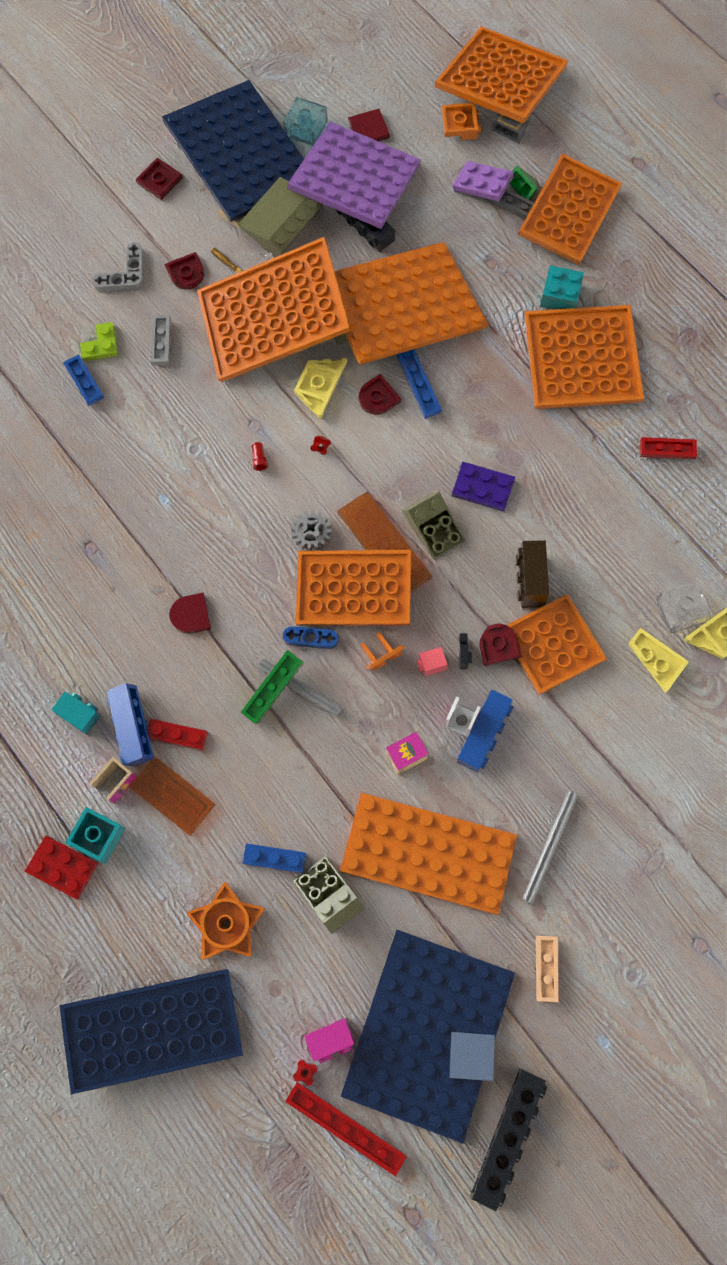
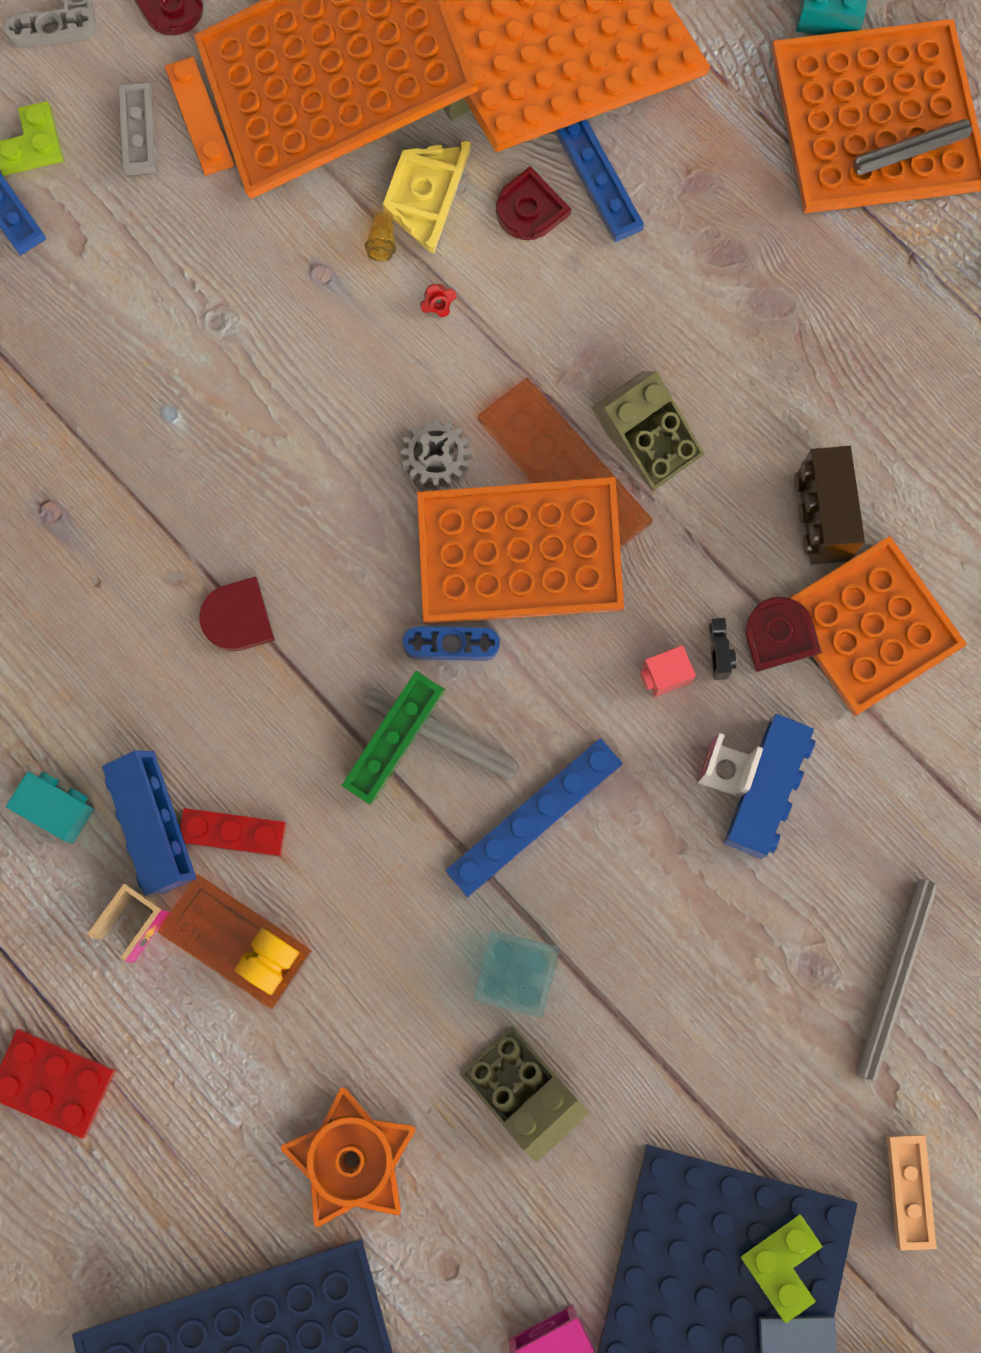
camera: 10 degrees left, 5 degrees up
teal brick [65,807,126,864] -> none
blue plate [242,843,306,874] -> none
red pin [251,442,268,471] -> none
orange plate [340,793,517,915] -> none
orange plate [360,633,405,671] -> none
dark pink piece [386,732,428,775] -> none
dark purple plate [452,462,515,512] -> none
none -> orange plate [164,56,234,176]
none -> yellow wheel [233,927,300,995]
none -> clear yellow cone [365,212,396,262]
none -> blue plate [445,738,623,898]
none -> clear light blue brick [473,929,560,1018]
none -> lime plate [740,1215,823,1324]
none -> dark grey axle [853,119,972,175]

